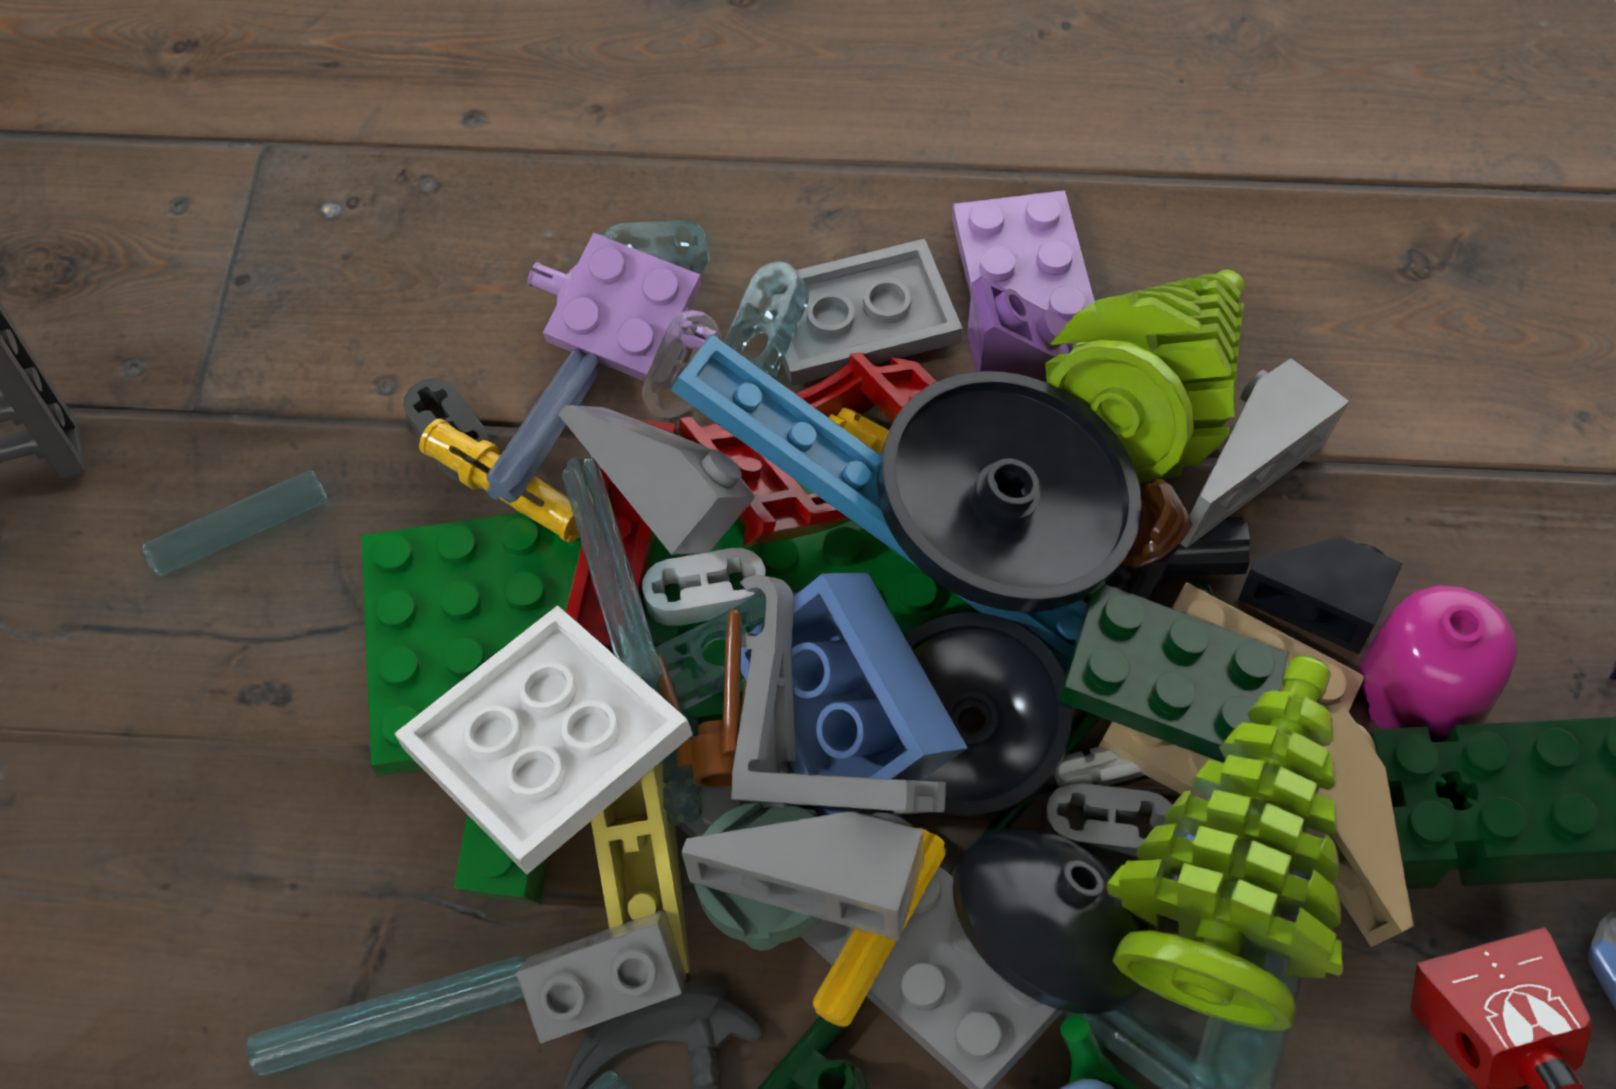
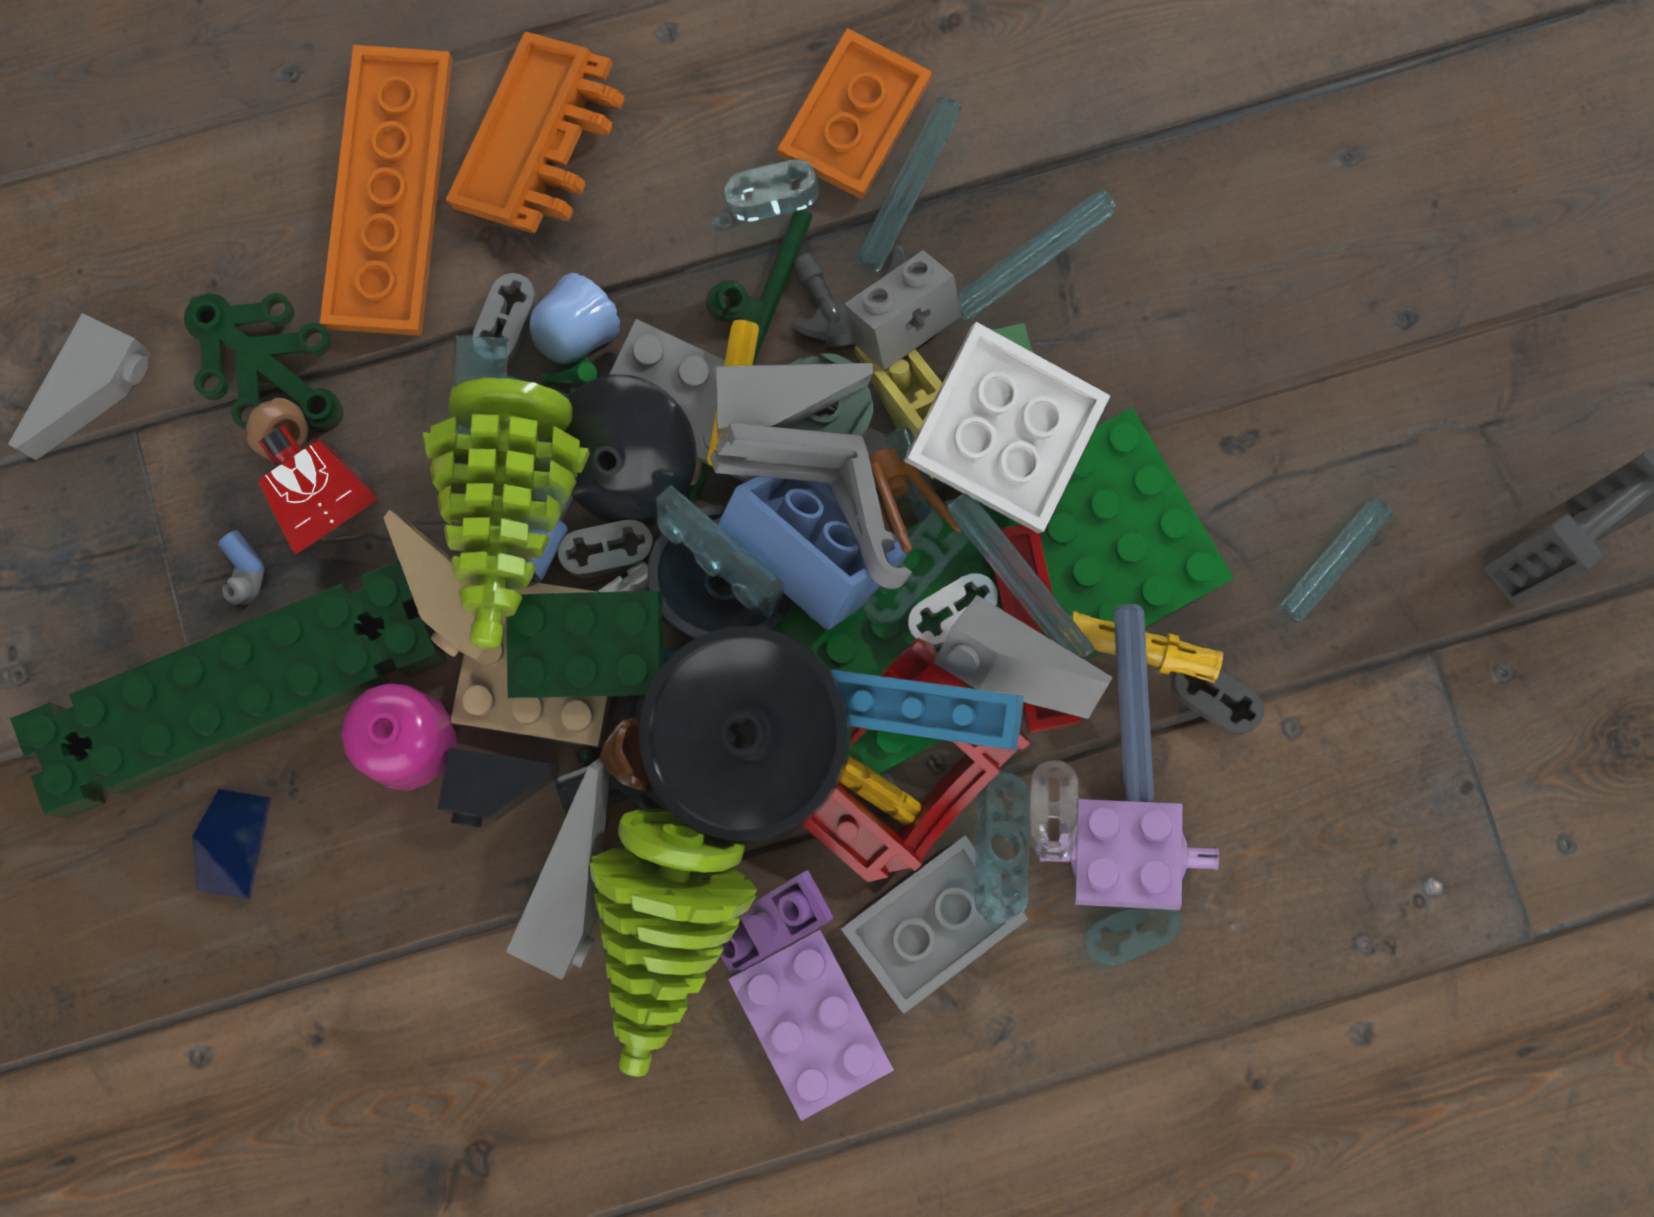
camera: 160 degrees right, 20 degrees up
none -> clear light blue plate [656,485,784,618]

